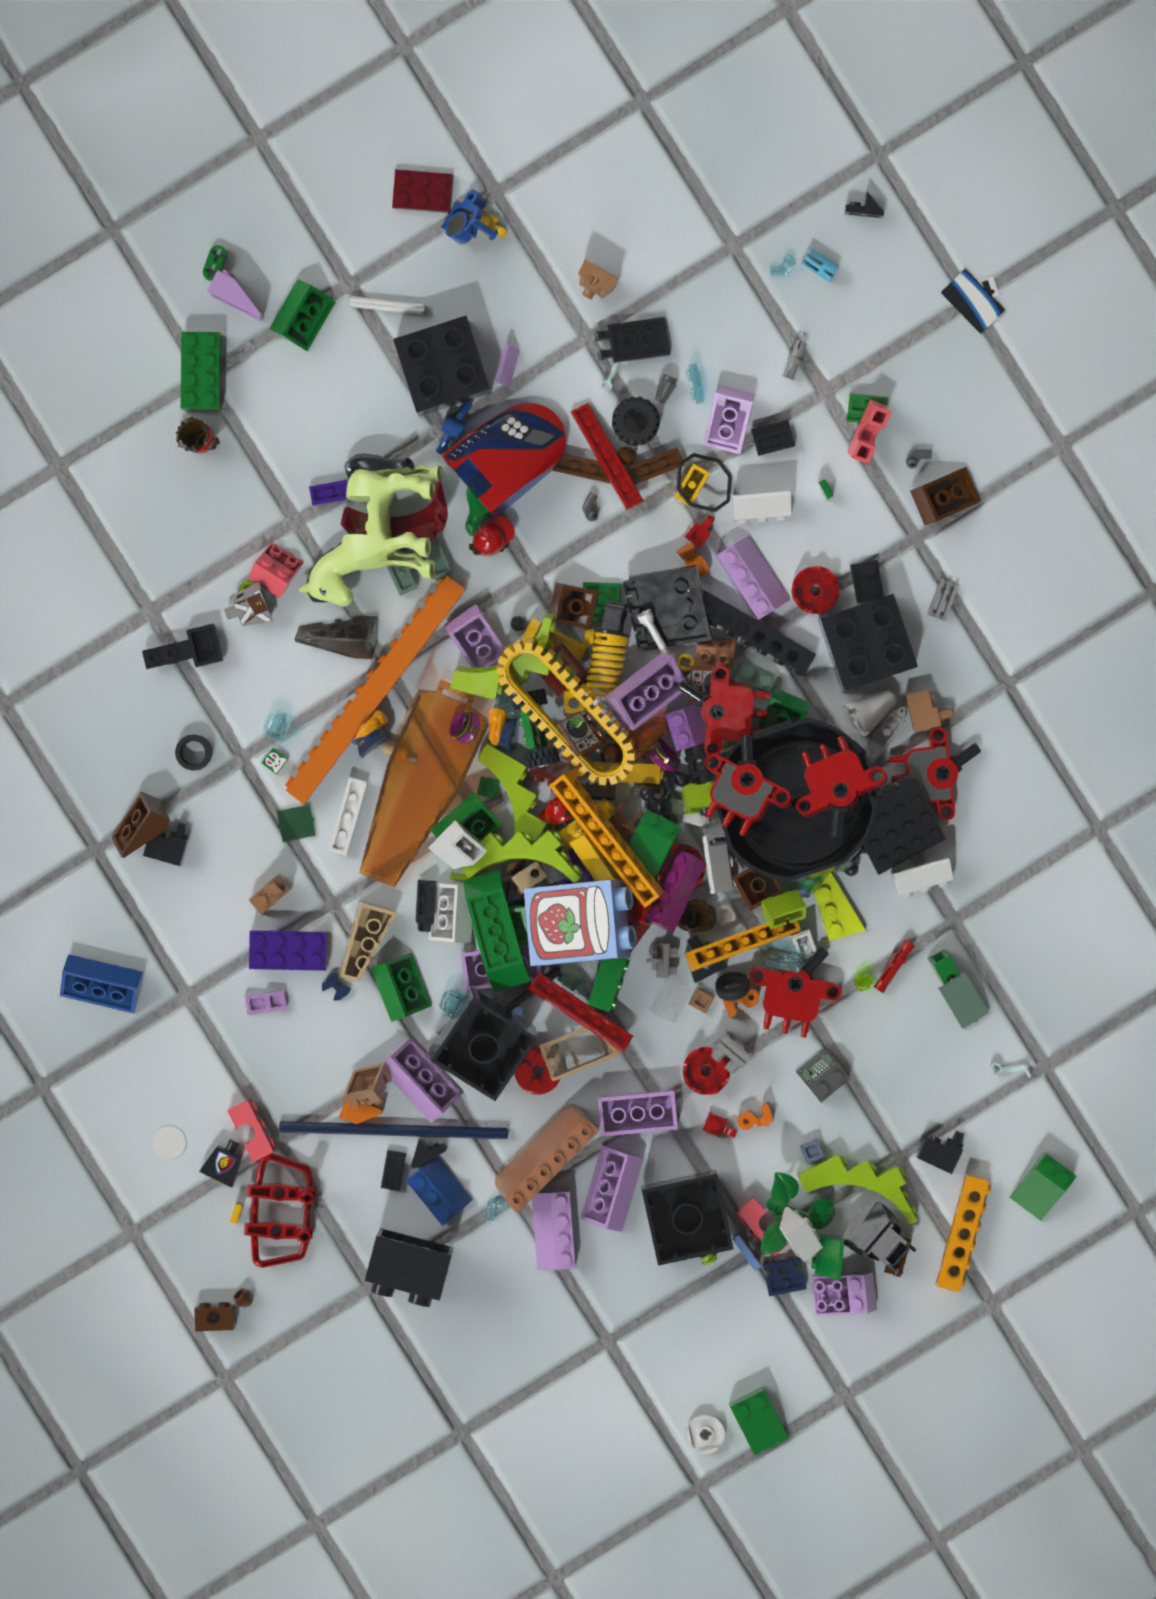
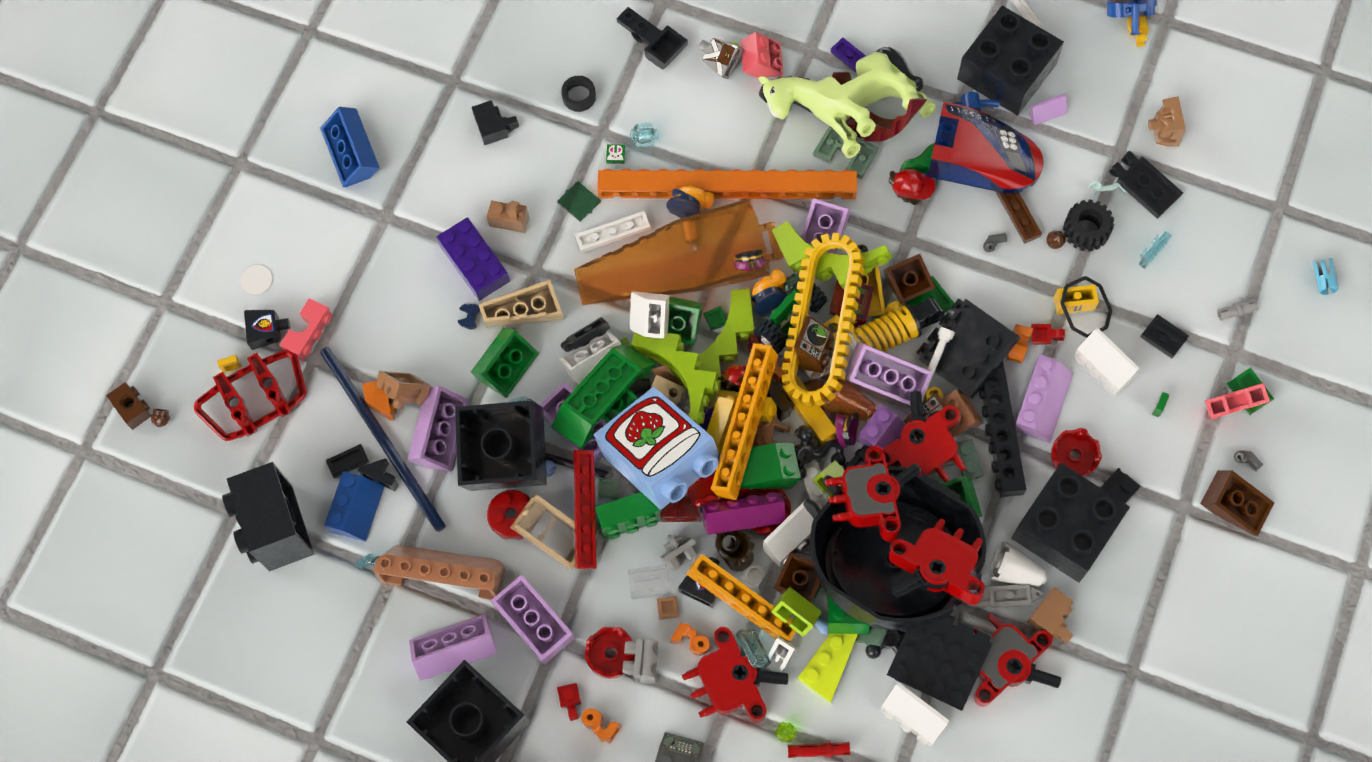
camera: 55 degrees right, 20 degrees down
reddish brown slope [111,792,170,858] -> none
lavender slope [244,990,287,1015] -> none
clear smoke wedge [295,616,378,659] -> none
lavender slope [532,1189,576,1270] -> none
red tile [571,403,644,511] -> none
reddish brown plate [625,447,684,485] -> none
dark grey cone [655,374,677,404] -> none
lavender slope [703,385,755,454] -> none
black tyre [715,972,750,1001] -> none
clear light blue arm [770,255,795,276] -> none
light grey tile [927,578,959,621] -> none

